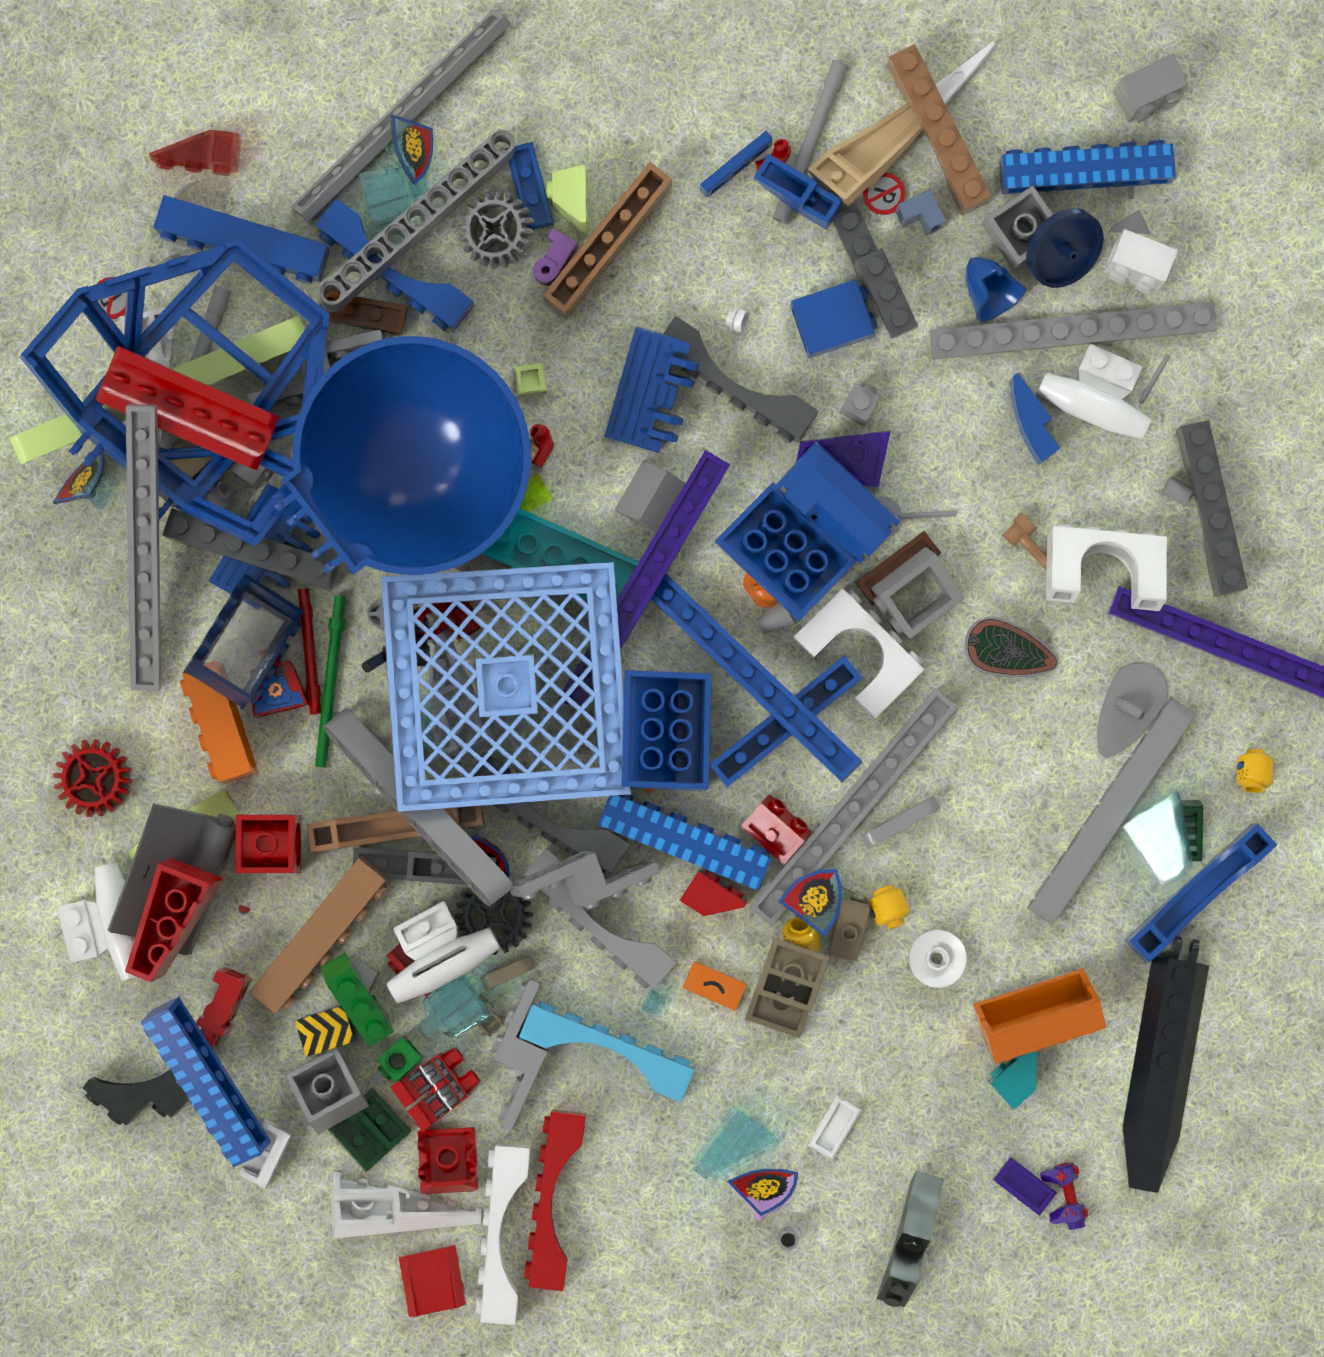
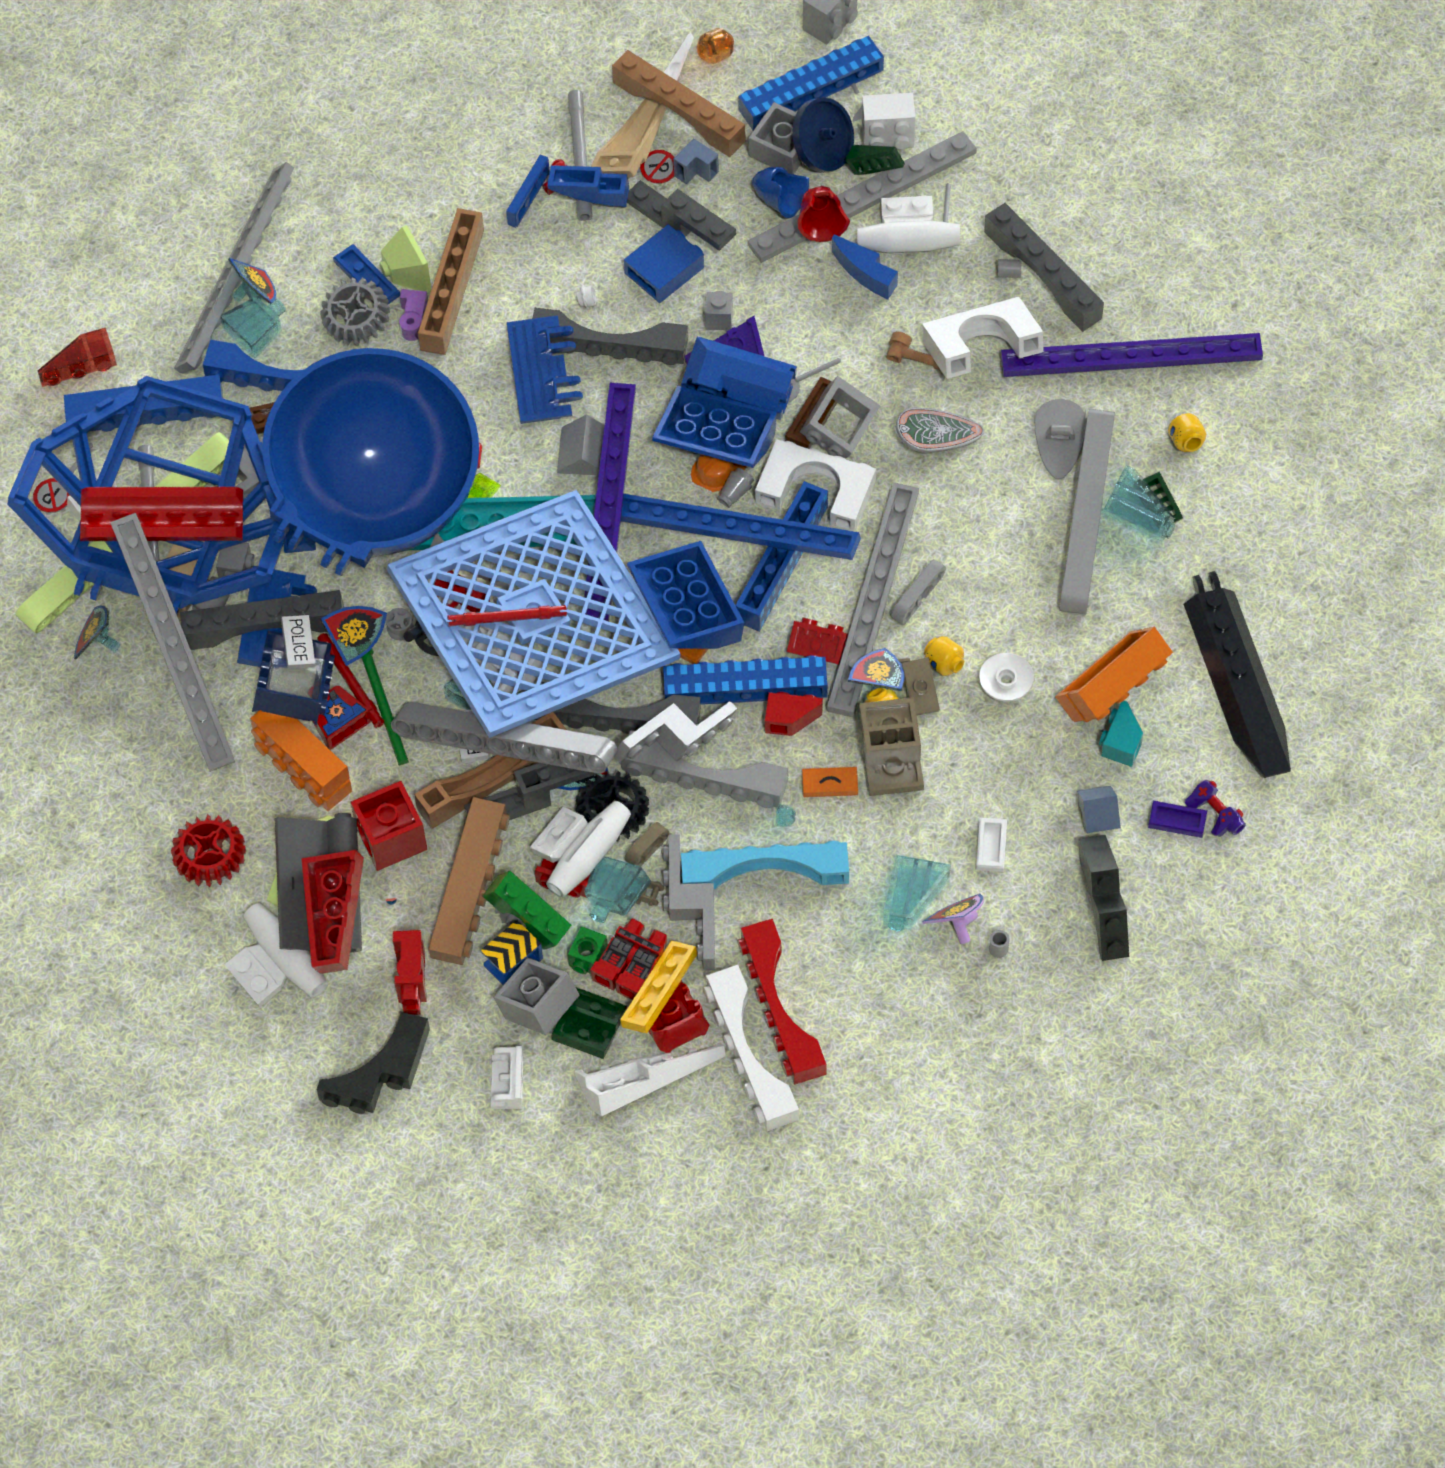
camera: 25 degrees left, 25 degrees down
blue brick [140,997,271,1168] -> none
light grey beam [319,130,515,312] -> none
red slope [399,1245,466,1317] -> none
blue arch [1124,823,1277,962] -> none
none -> white tile [281,615,315,669]
none -> shield [320,606,387,666]
none -> red piece [447,605,567,627]
none -> yellow plate [620,940,698,1034]
none -> clear orange head [697,28,734,64]
none -> red helmet [798,185,850,242]
none -> dark green slope [846,145,905,175]
none -> sand blue piece [1077,786,1121,833]

